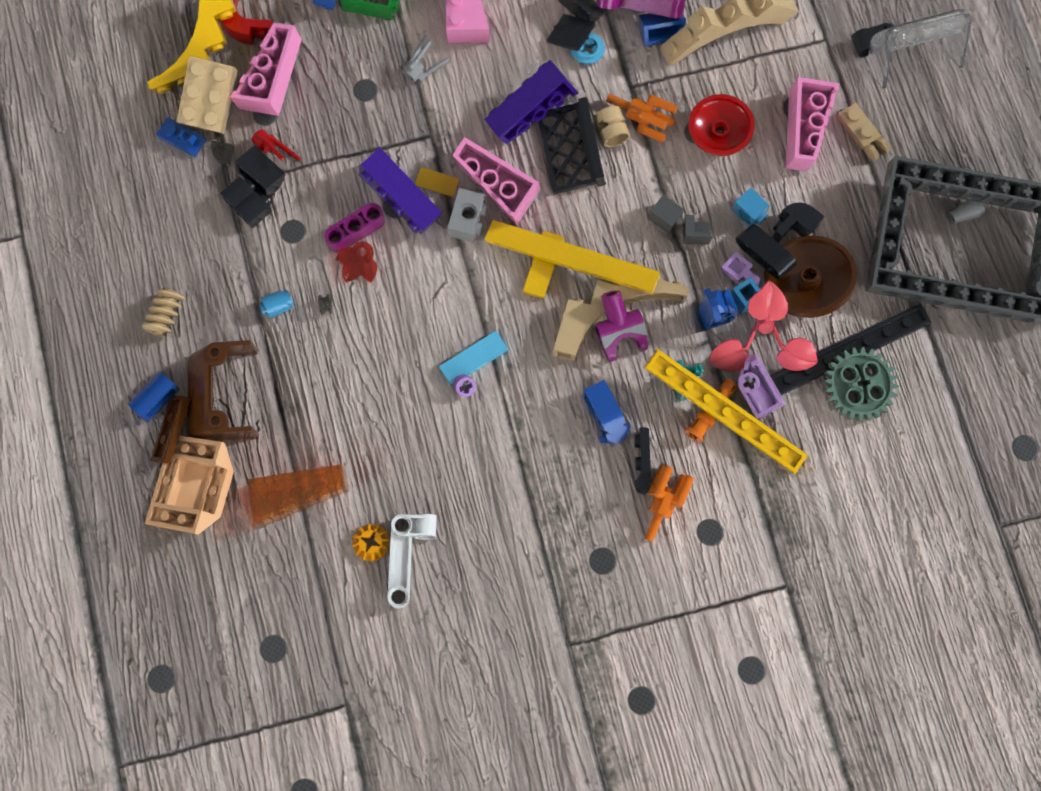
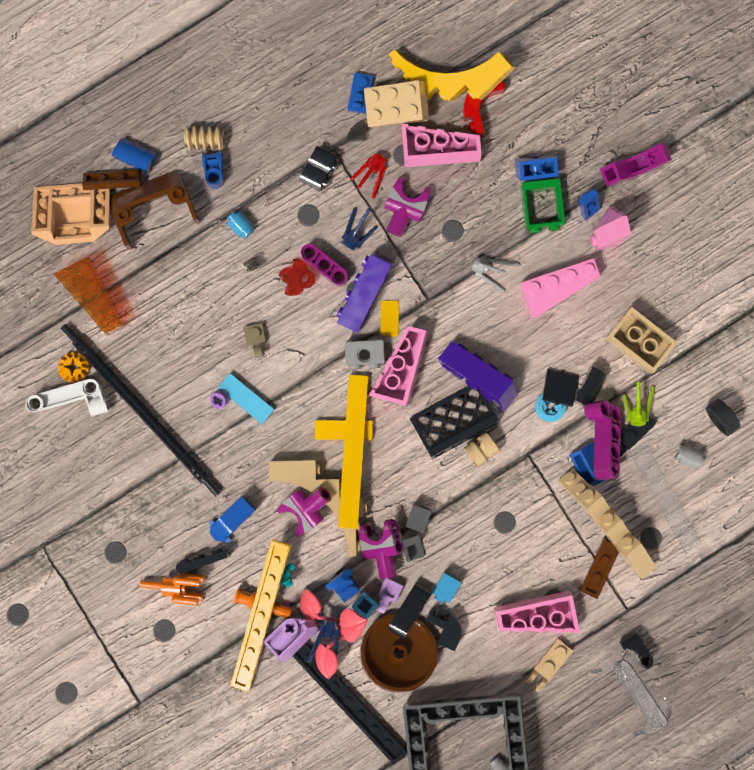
camera: 70 degrees right, 10 degrees up
black brick [235,145,285,199] -> none
orange plant [606,94,678,143] -> none
red dish [688,94,755,156] -> none
sand green gear [822,347,899,422] -> none
none -> black axle [60,324,221,497]
none -> blue piece [202,151,224,189]
none -> dark tan plate [243,323,266,358]
none -> dark blue plant [308,620,340,663]
none -> dark blue plant [341,207,378,251]
none -> magenta connector [359,519,403,579]
none -> magenta connector [384,176,430,237]
none -> reddish brown tile [579,538,619,599]

